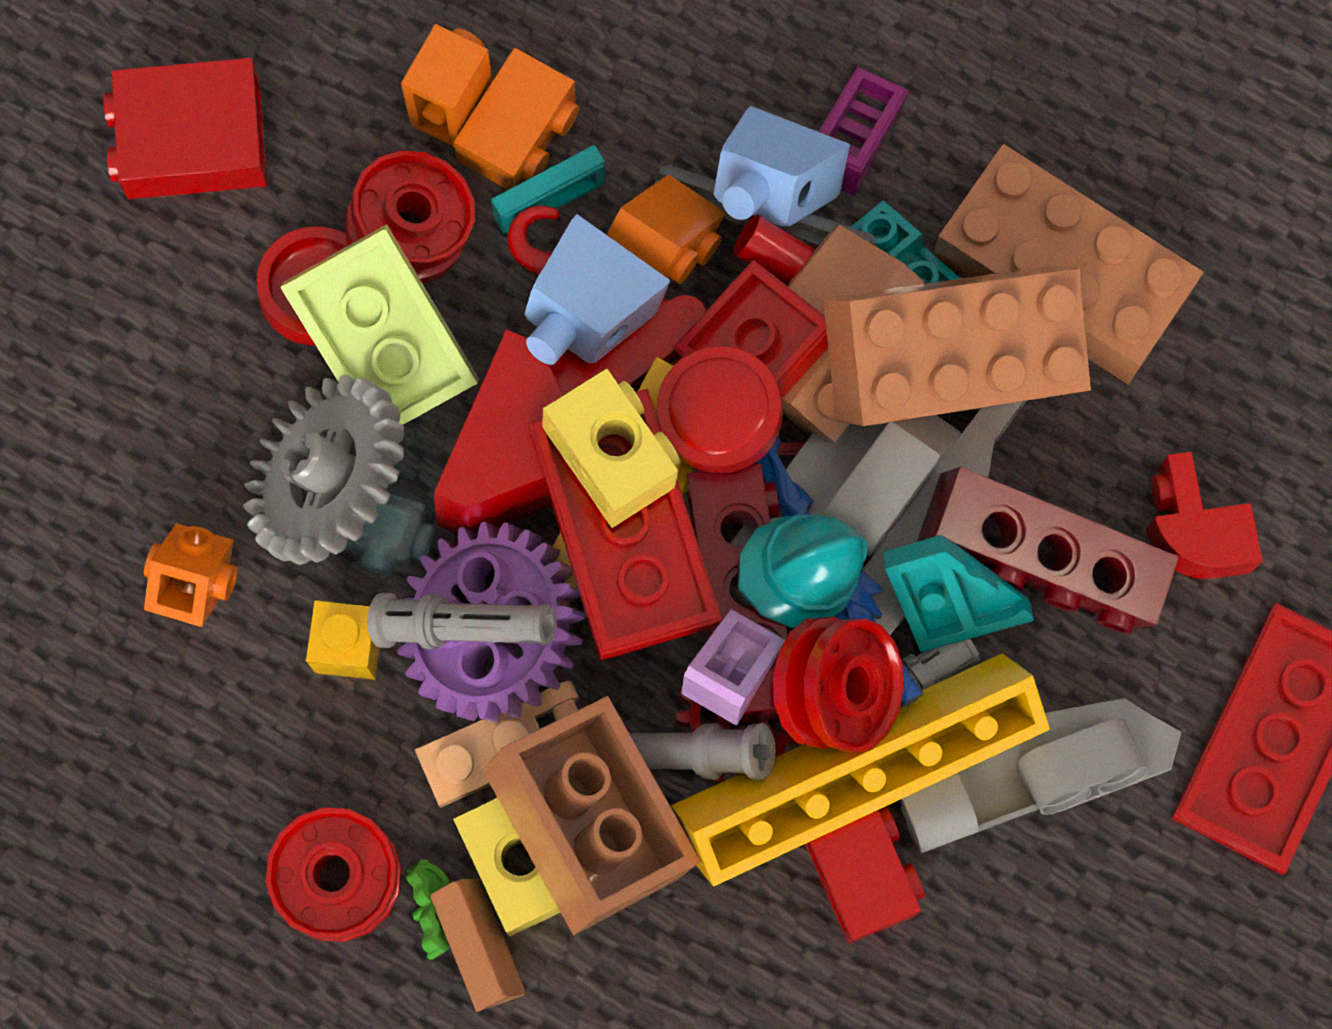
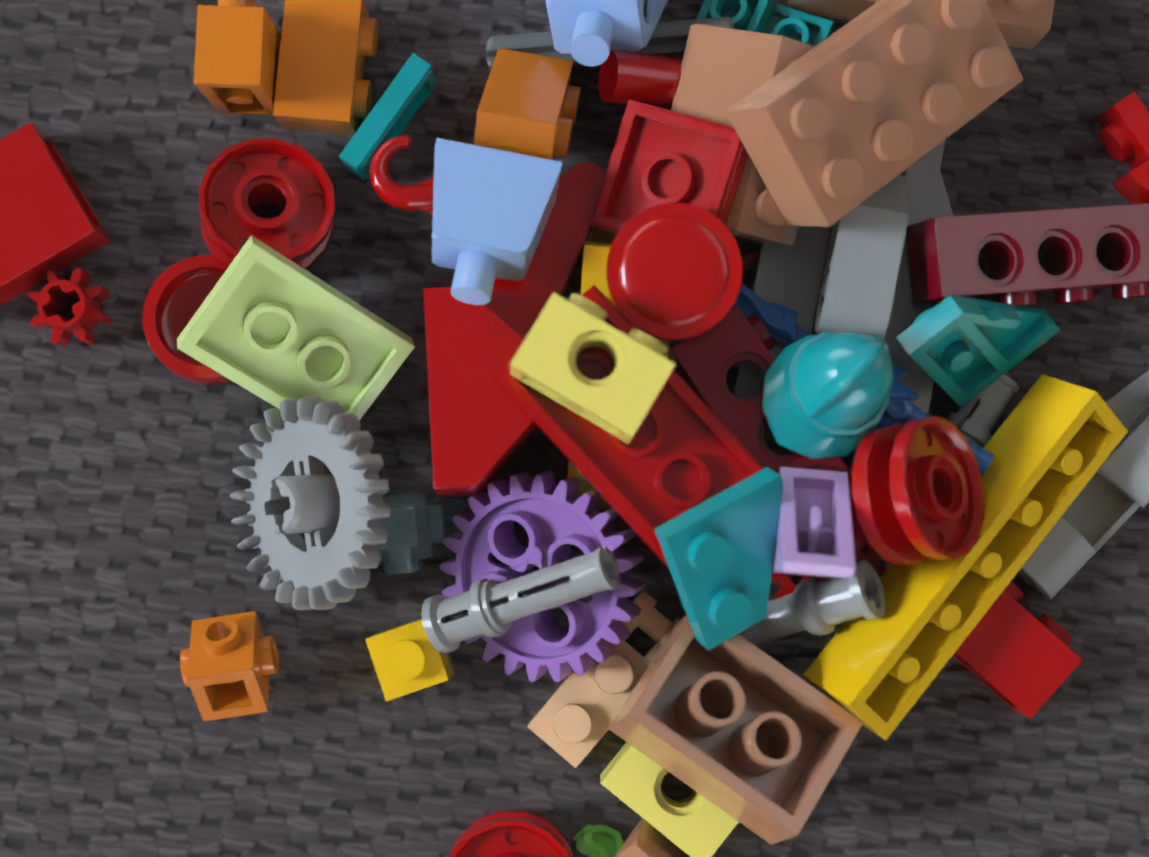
camera: 20 degrees left, 10 degrees up
none -> red gear [28,268,113,347]
none -> teal wing [654,467,784,651]

